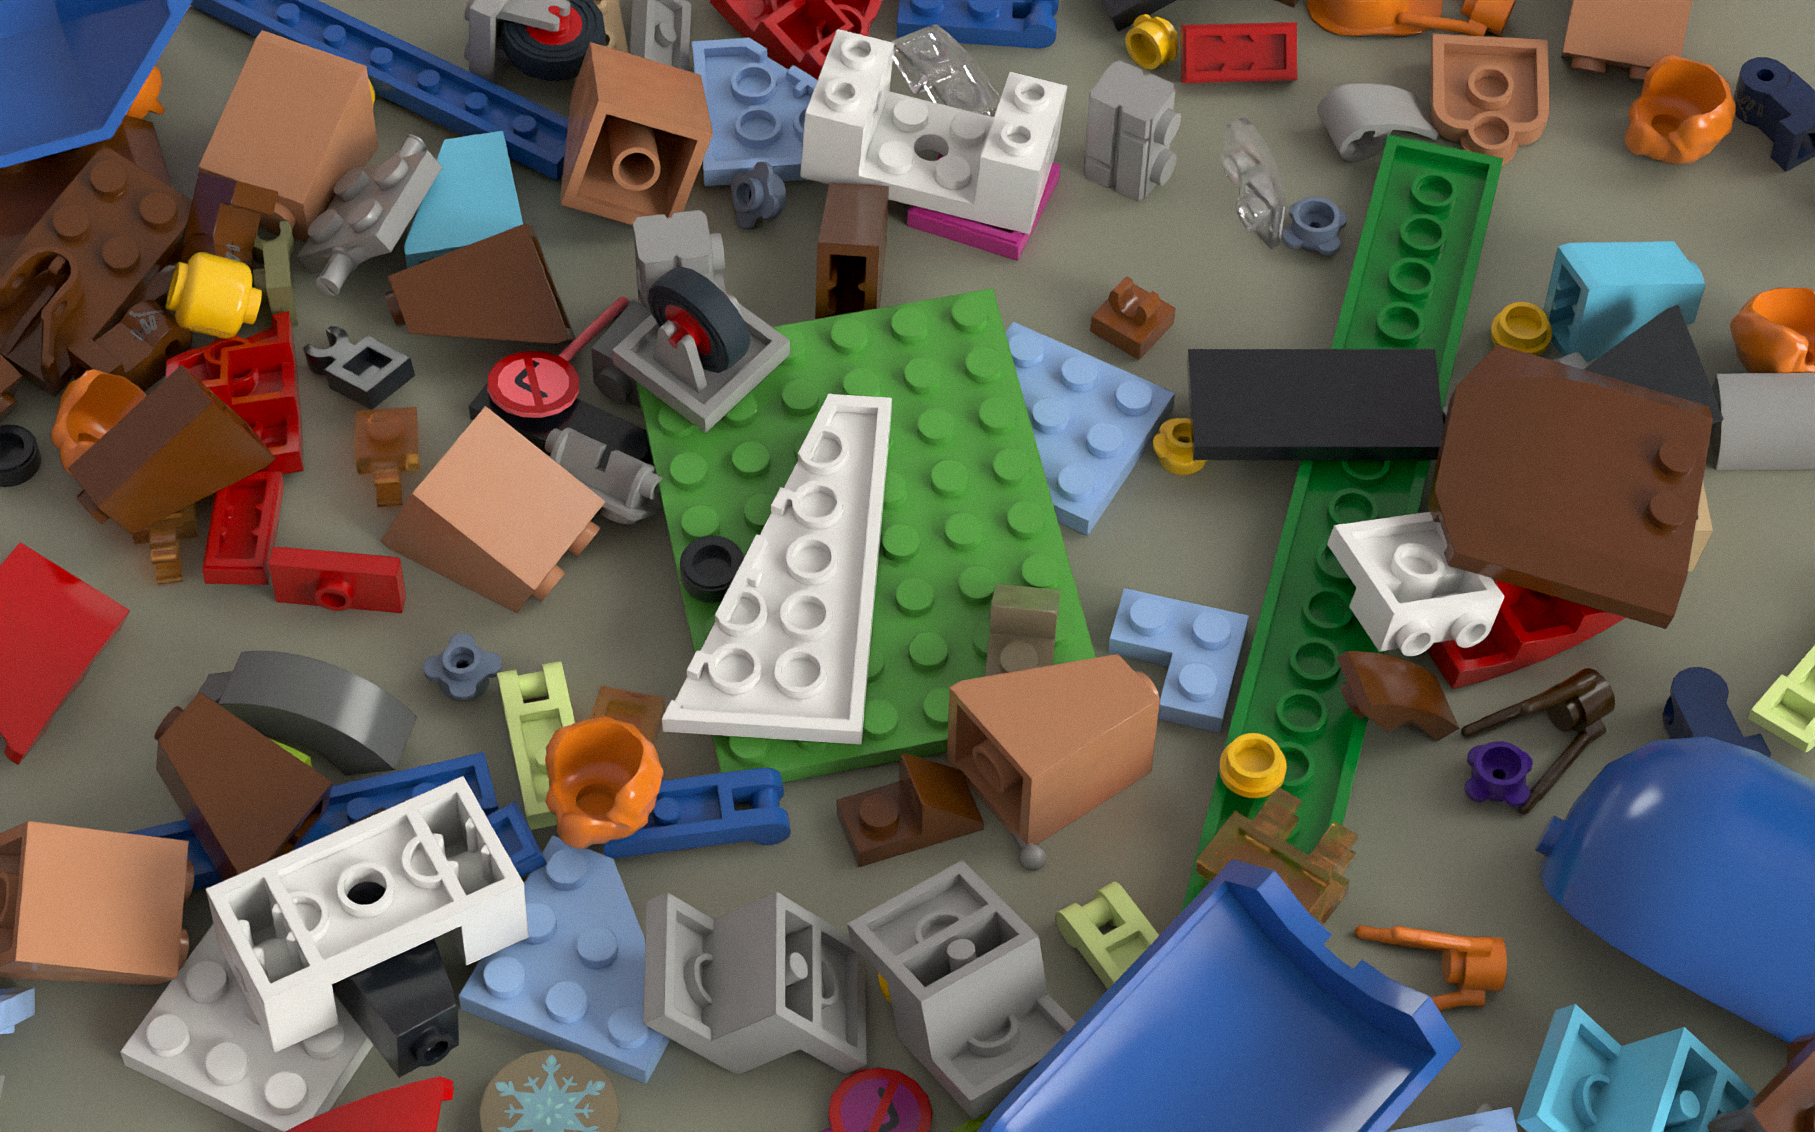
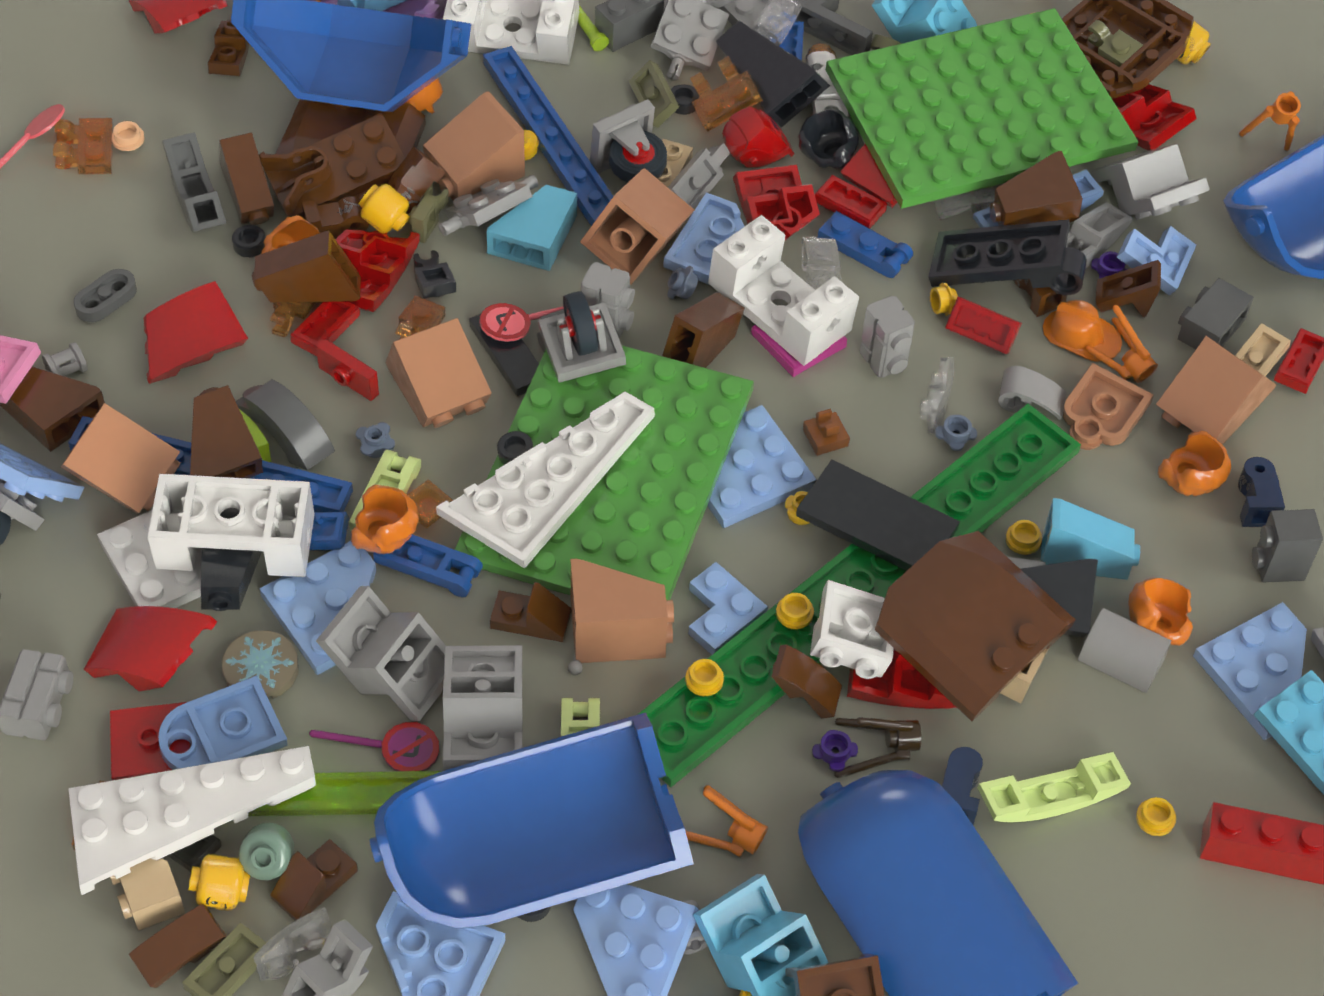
camera: 30 degrees right, 0 degrees up
reddish brown slope [385,224,576,344] -> none
light grey hinge [545,427,663,524] -> none
dark tan slope [985,584,1061,676] -> none
clear orange plate [1196,787,1358,926] -> none
none -> yellow plate [776,593,814,629]

